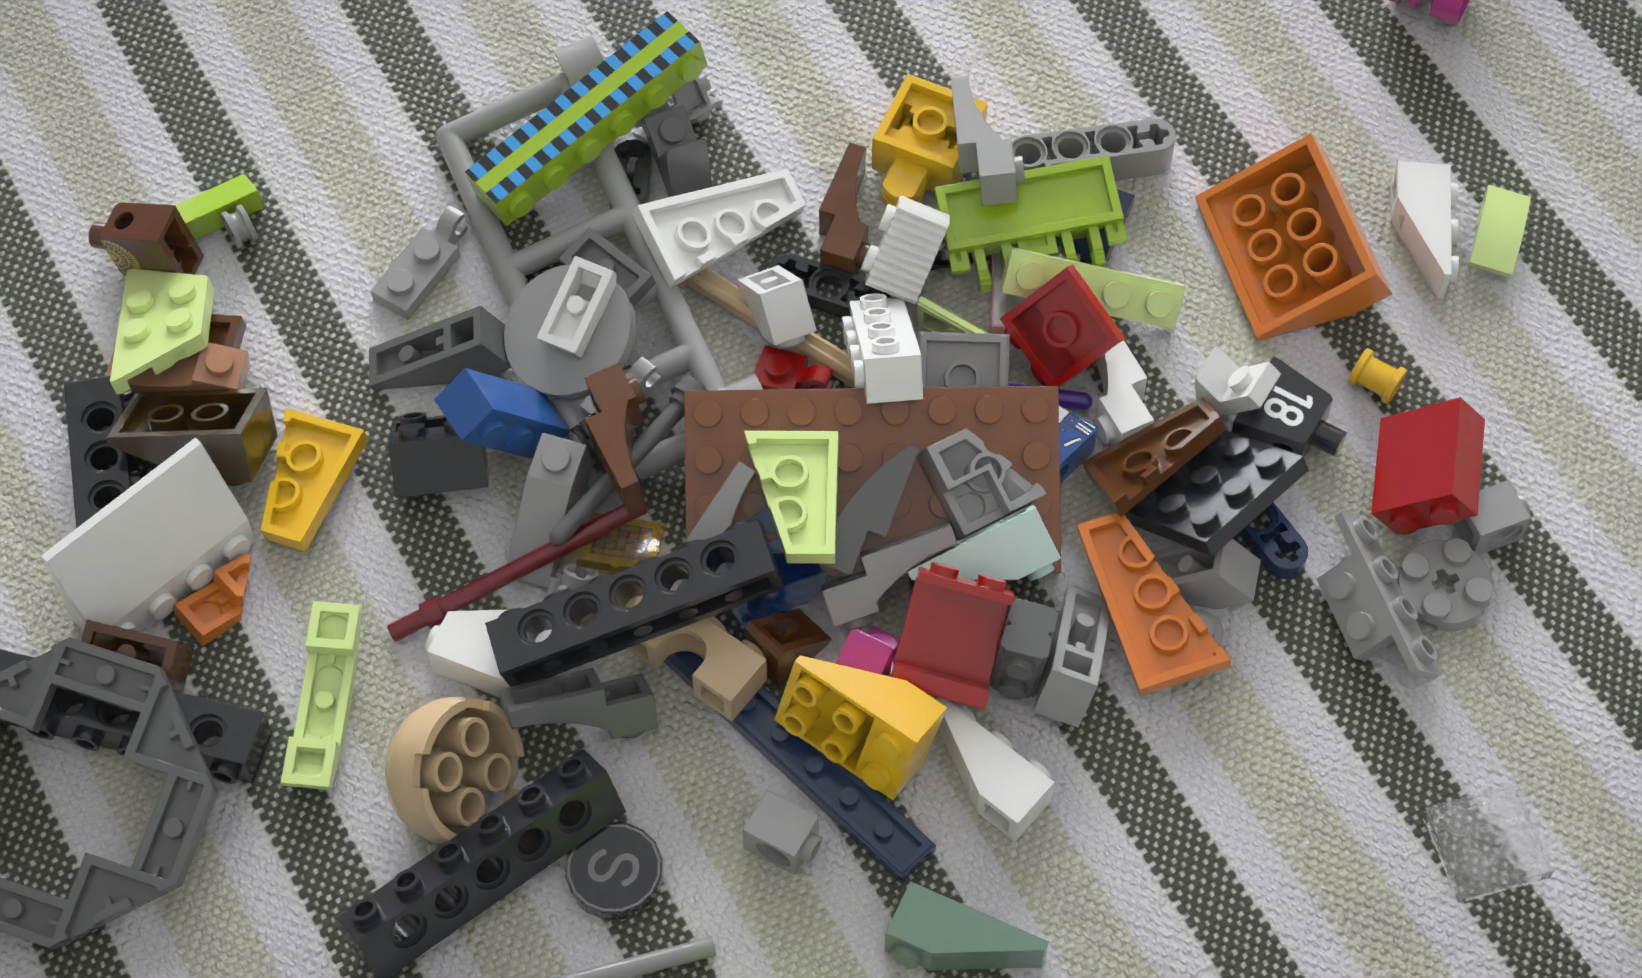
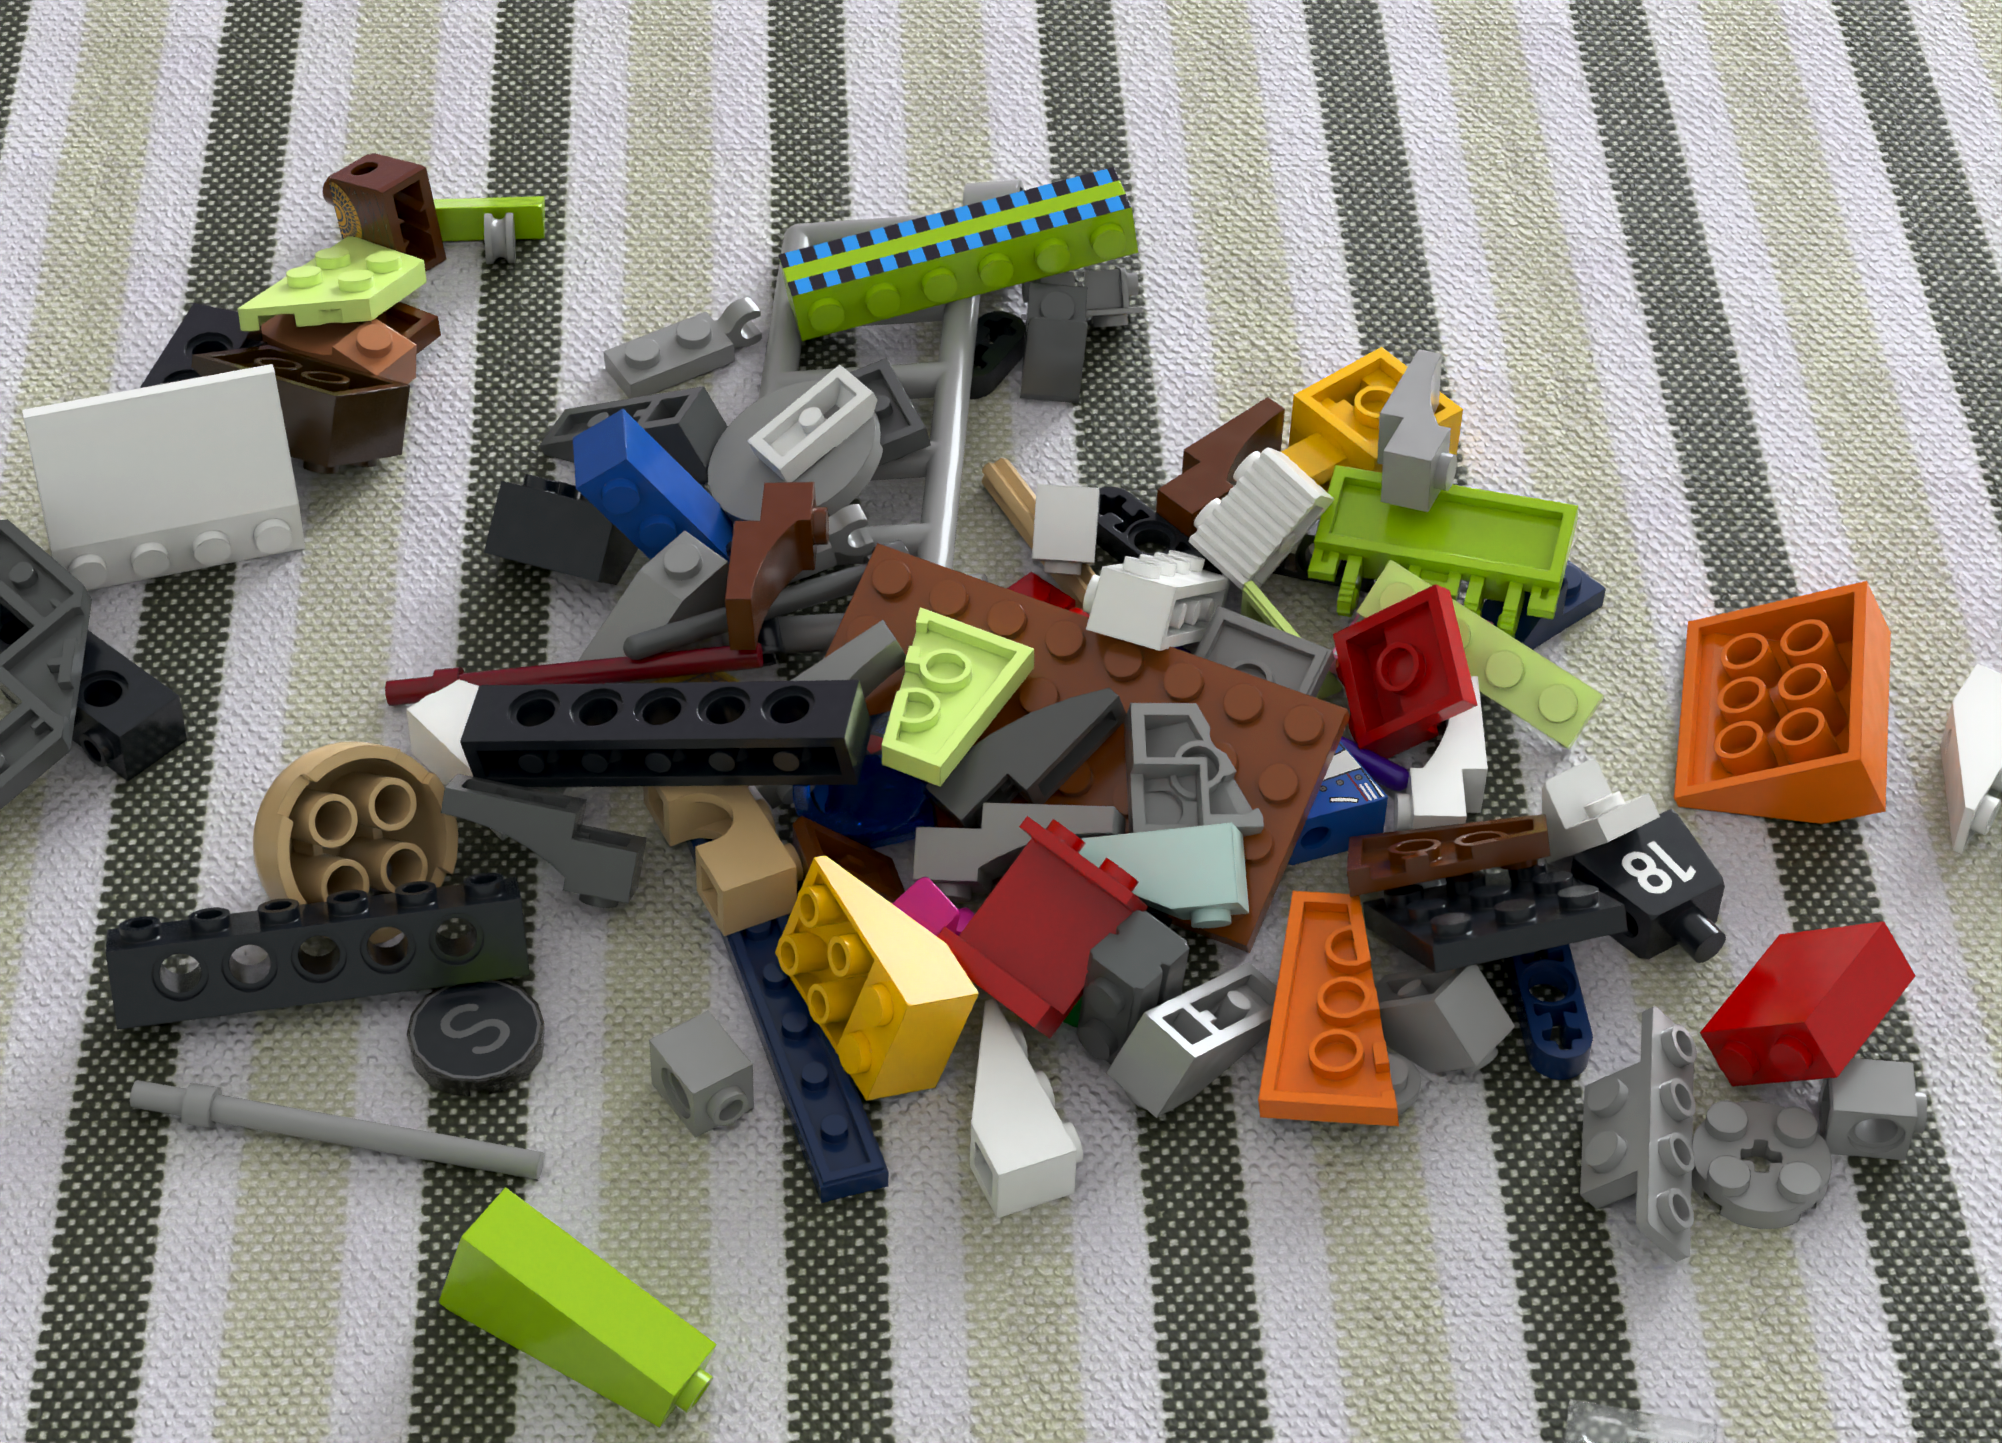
camera: 25 degrees right, 15 degrees down
reddish brown slope [81,620,195,691] -> none
orange slope [174,552,251,646] -> none
yellow wing [260,408,369,552] -> none
yellowish green slope [281,601,361,790] -> none
white wing [632,169,806,289] -> none
sand green slope [885,881,1049,970] -> none
light grey beam [1012,118,1176,181] -> none
yellow bush [1347,348,1408,405] -> none

